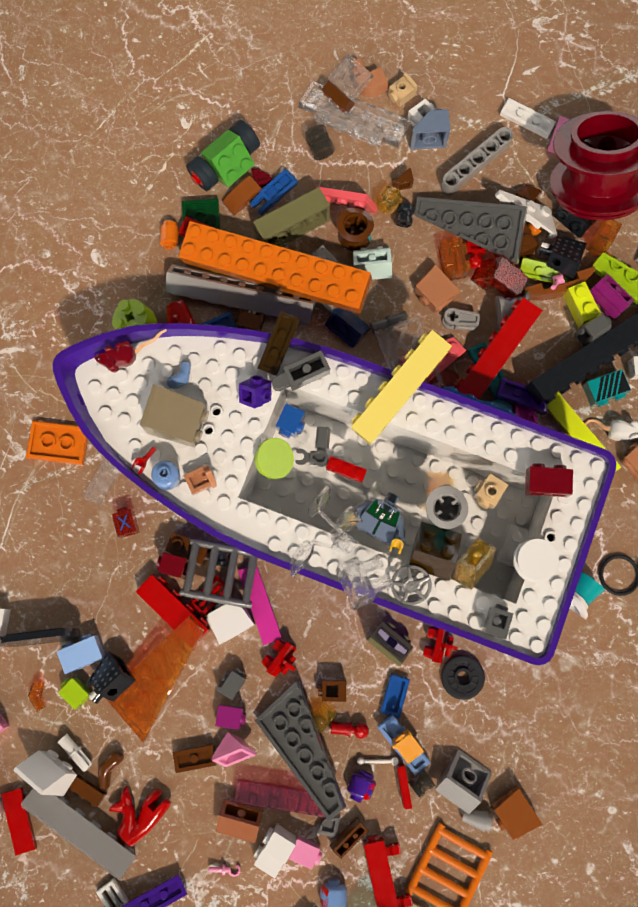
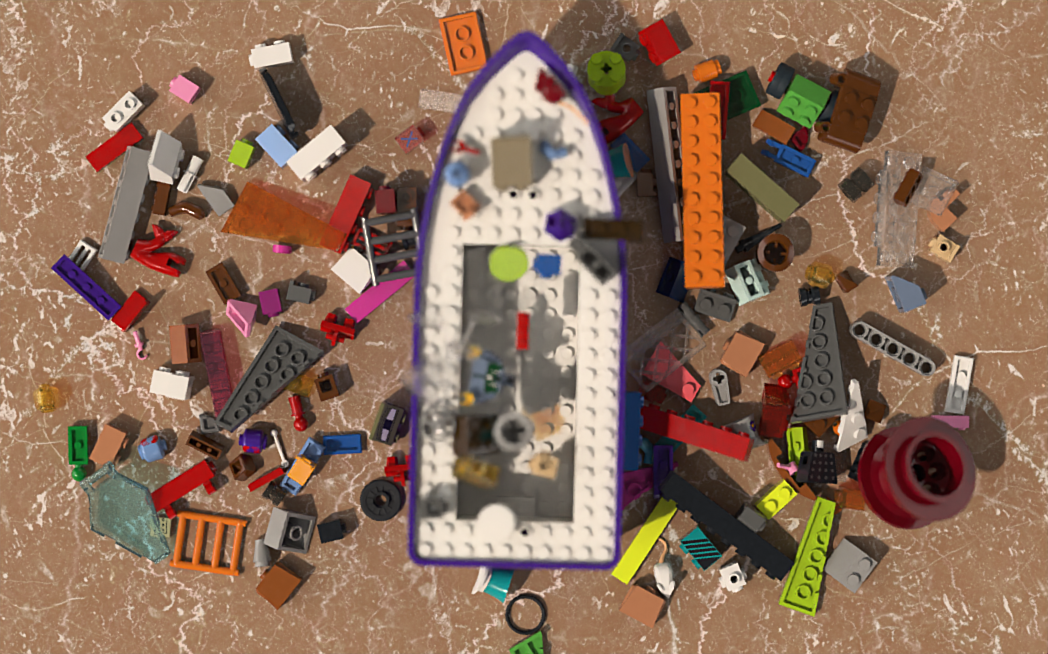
camera: 65 degrees right, 10 degrees up
clear orange arm [28,681,45,712] -> none
black torso [89,651,136,704] -> none
bright pink brick [289,835,322,870] -> none
dark grey bar [295,426,331,467] -> none
coral wing [316,186,378,214] -> none
light yellow brick [351,330,452,445] -> none
white brick [407,98,436,127] -> none
dark red brick [525,463,573,498] -> none
magenta brick [590,274,634,319] -> none
none -> red panel [111,290,151,332]
none -> light grey slope [197,183,235,216]
none -> reddish brown slope [229,454,257,481]
none -> dark pink tile [273,245,292,254]
none -> white brick [286,125,348,182]
none -> black brick [317,518,347,544]
none -> dark grey brick [610,33,641,63]
none -> red brick [638,19,681,66]
none -> dark grey bracket [693,289,738,323]
none -> black piece [734,224,782,253]
none -> reddish brown container [814,68,881,153]

